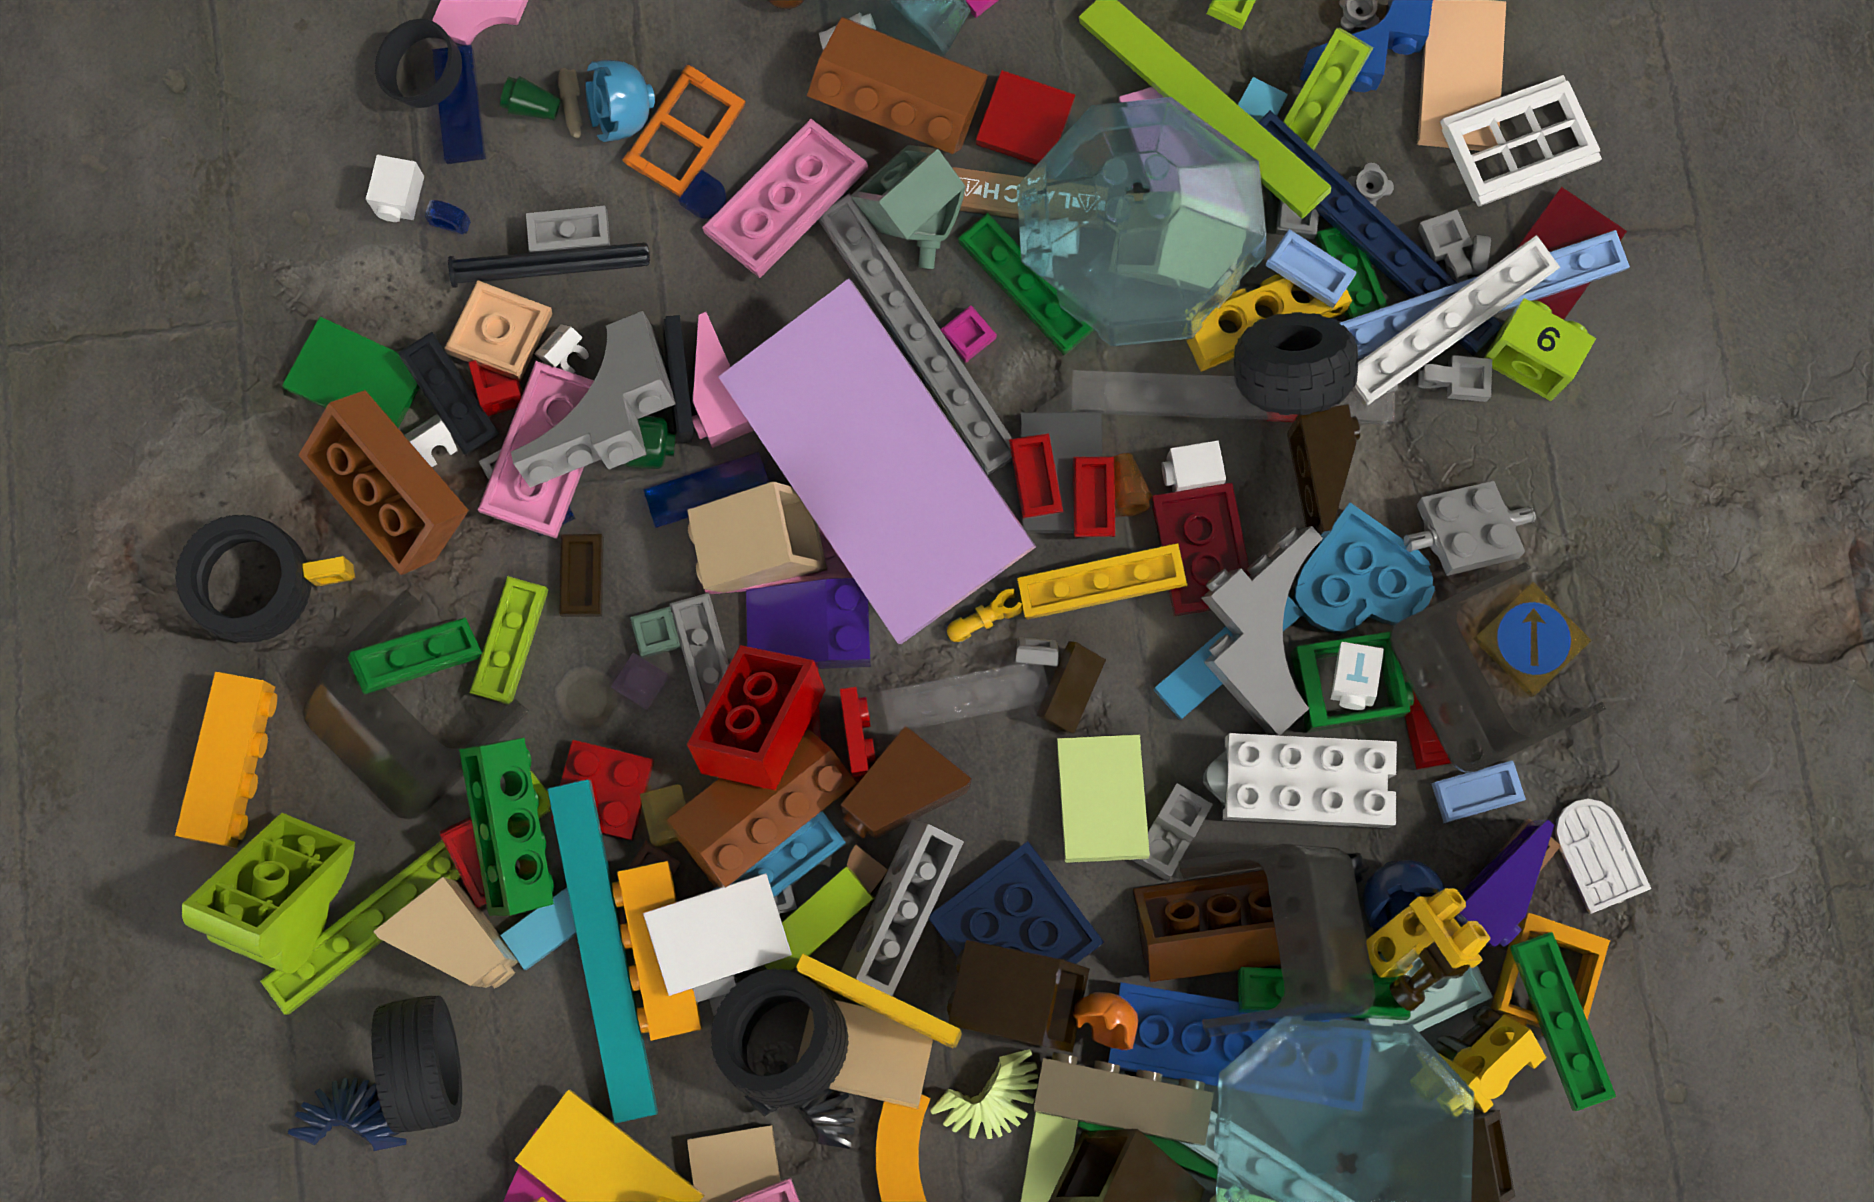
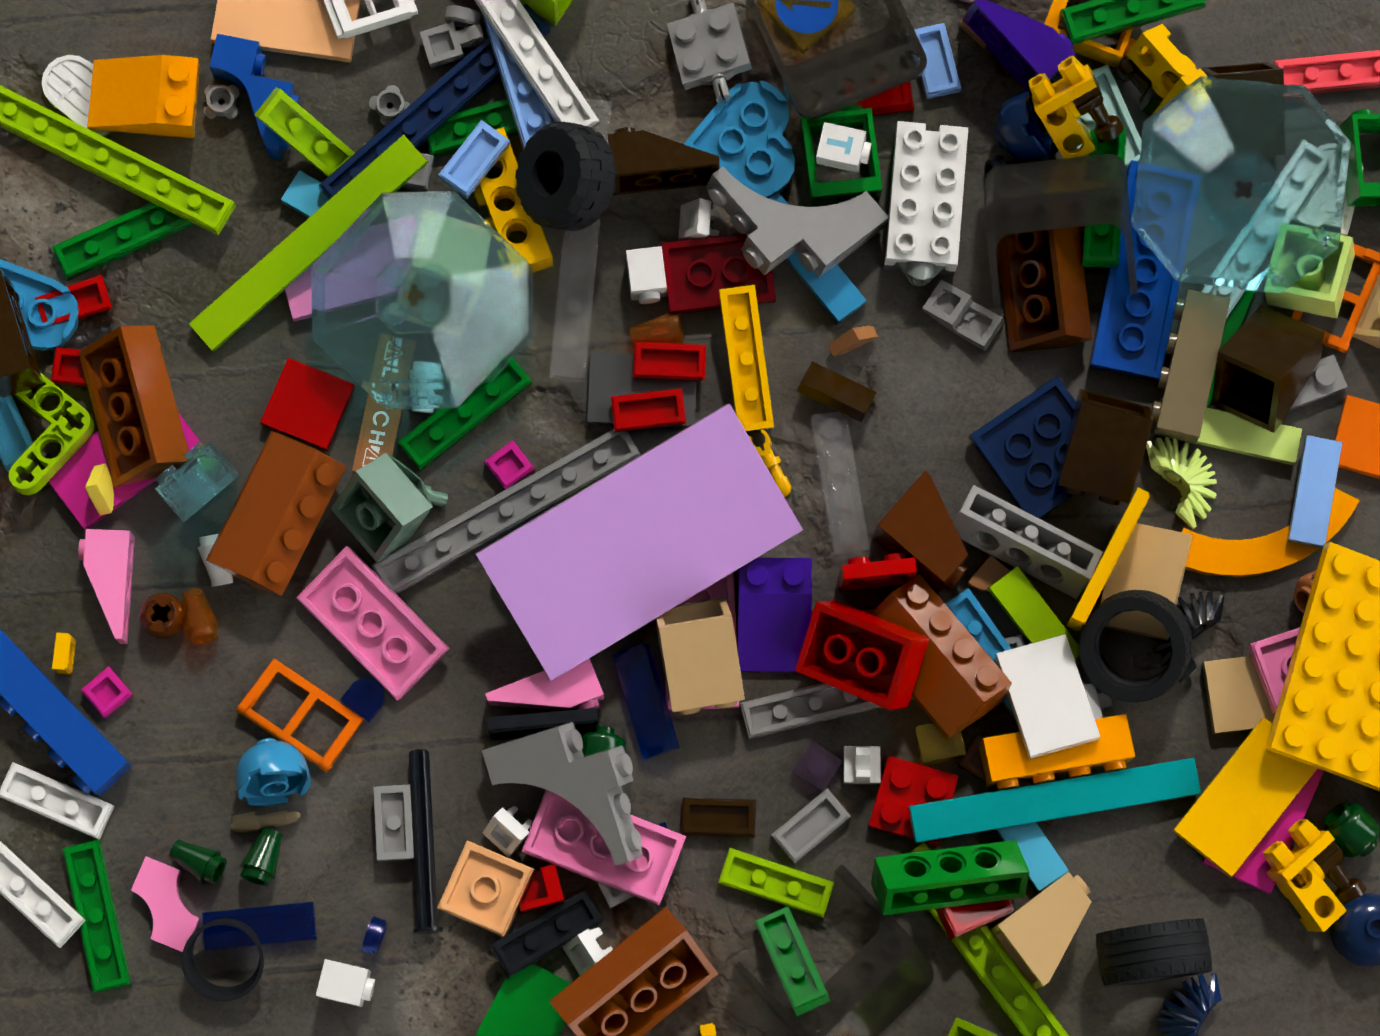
camera: 90 degrees left, 0 degrees up
sand green tile [630,607,681,658] -> none
light grey tile [1016,637,1058,666] -> none
yellowish green tile [1057,735,1150,863] -> none
orange hair [1073,992,1138,1051] -> none
light grey plate [1417,355,1492,402] -> none
none -> dark green cone [169,839,227,885]
none -> clear orange cone [182,588,220,645]
none -> white tile [678,198,721,240]
none -> light grey tile [771,788,851,864]
none -> medium nougat tile [828,325,878,357]
none -> white tile [843,746,881,784]

